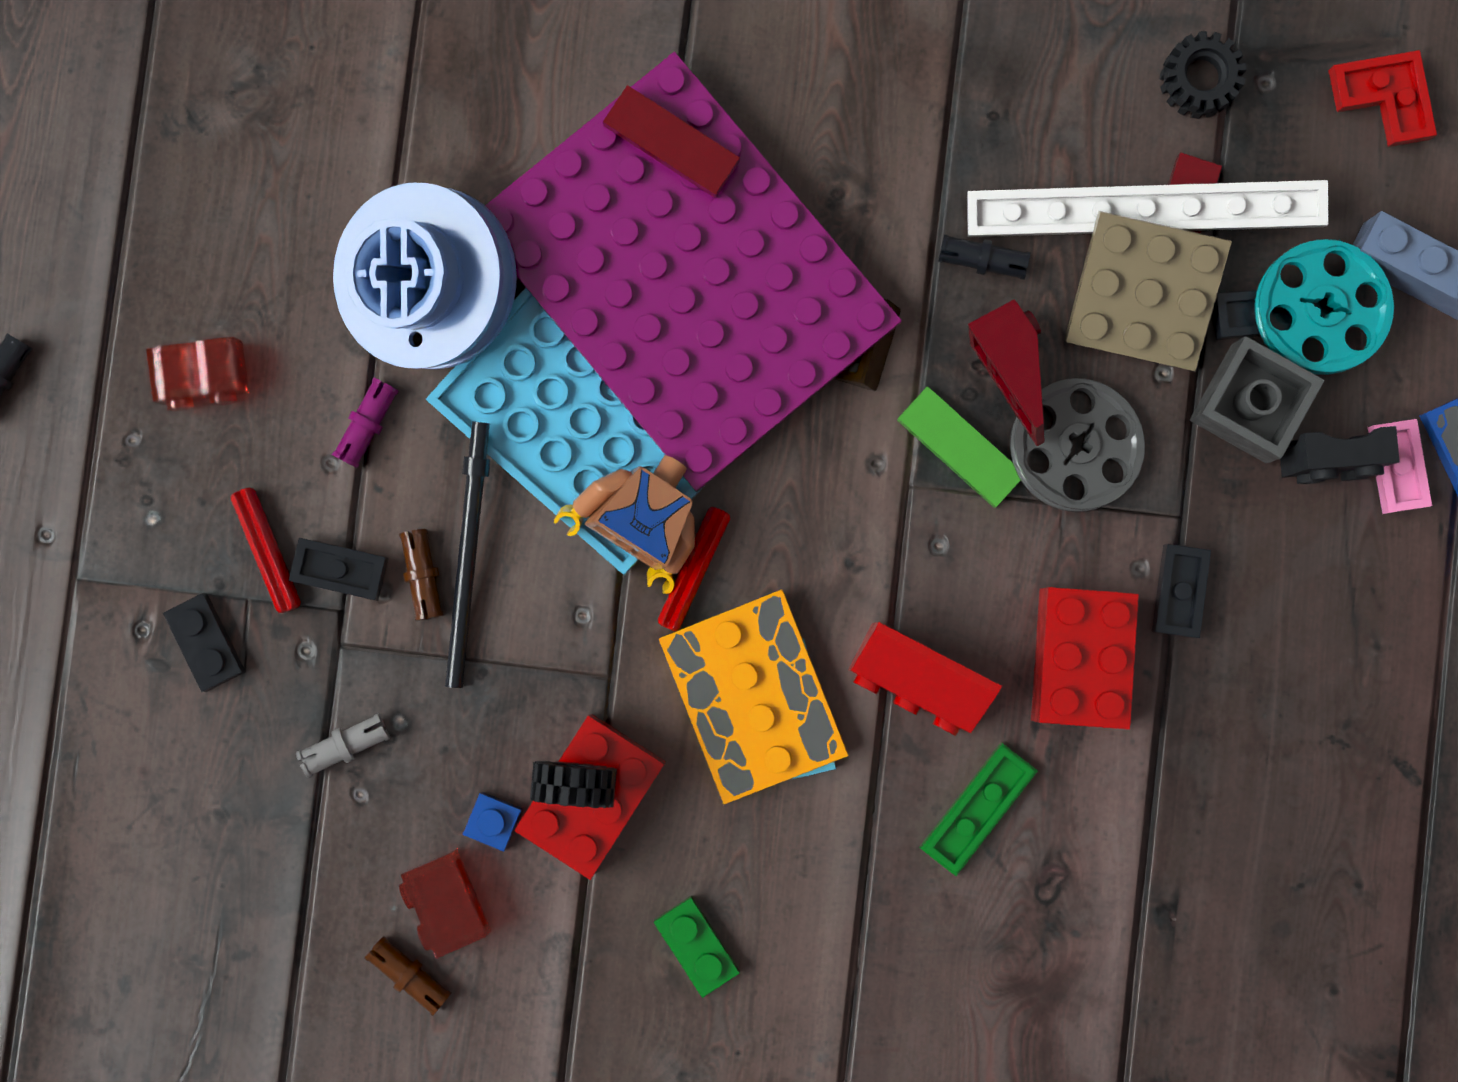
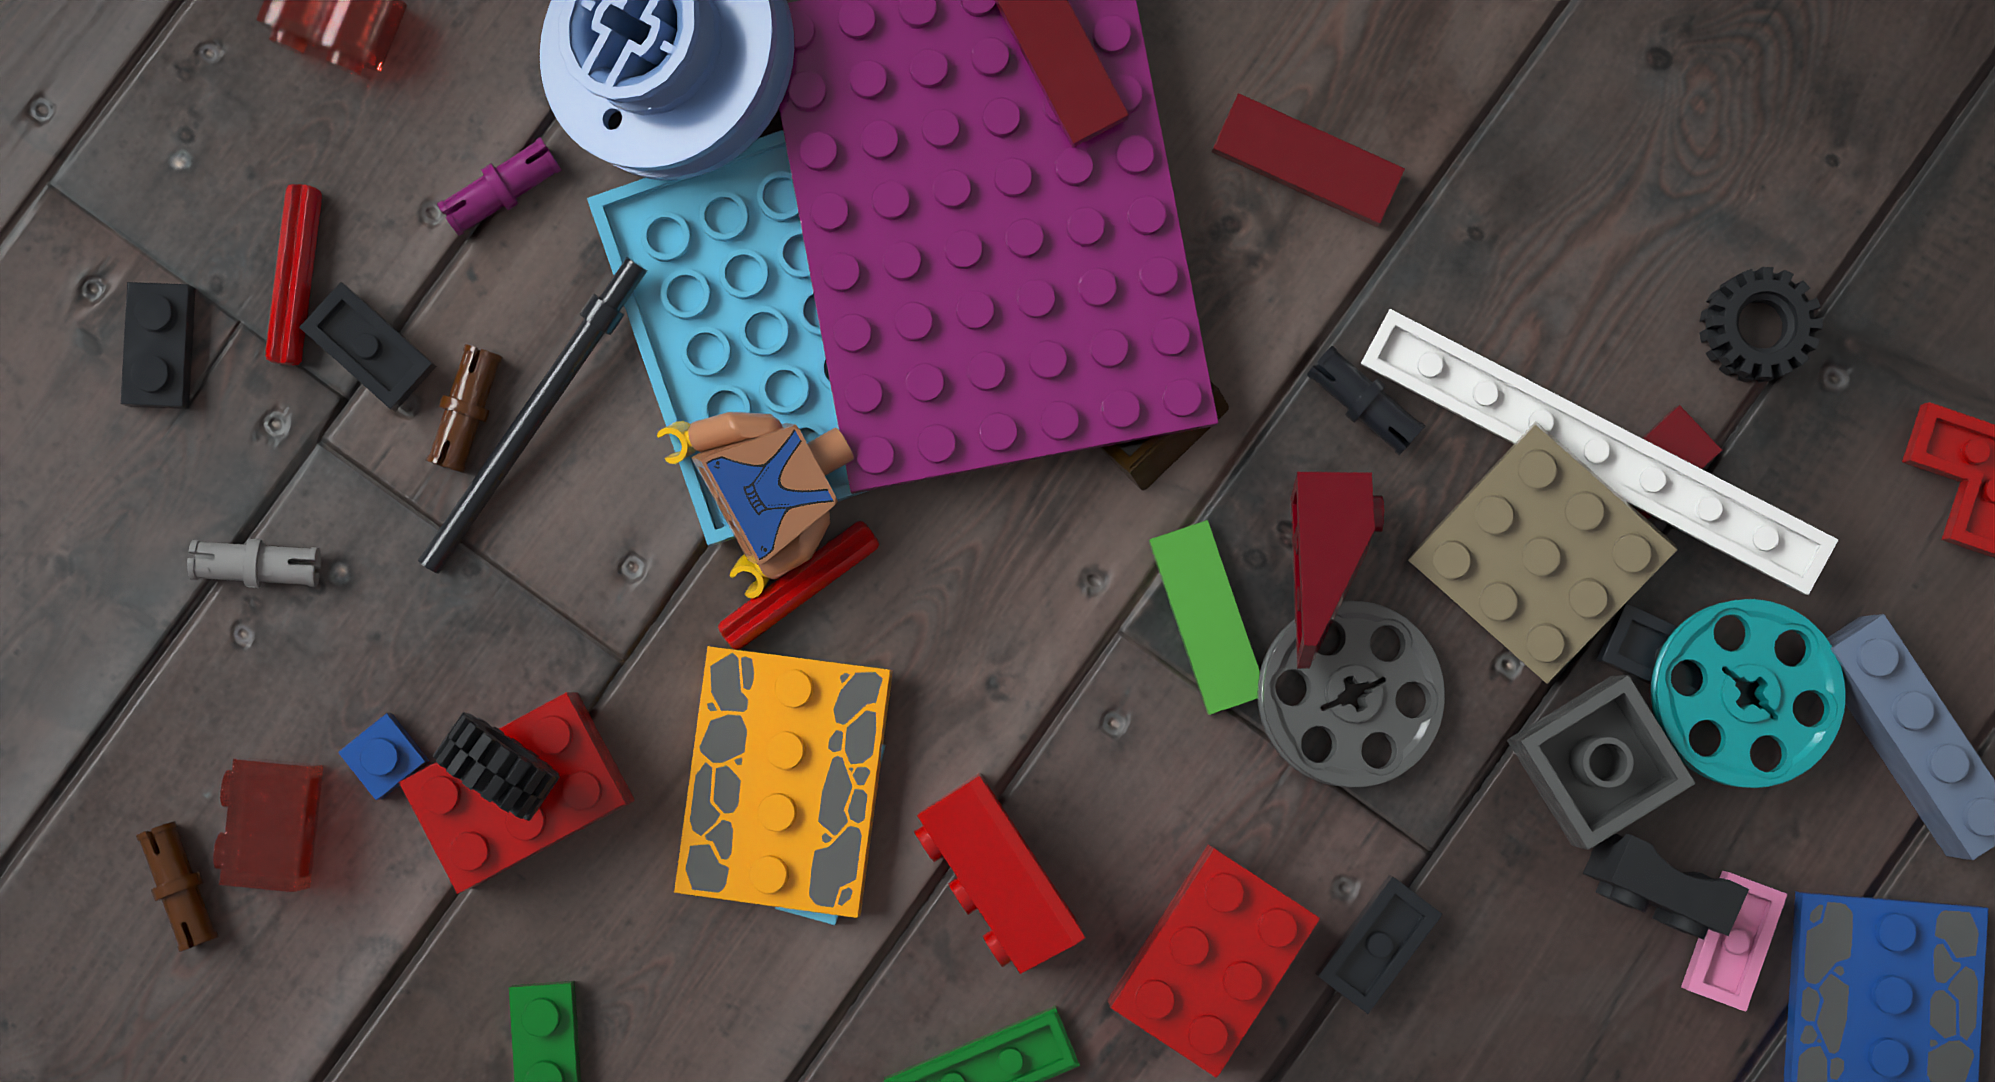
camera: 25 degrees right, 0 degrees up
none -> dark red tile [1212,93,1405,227]

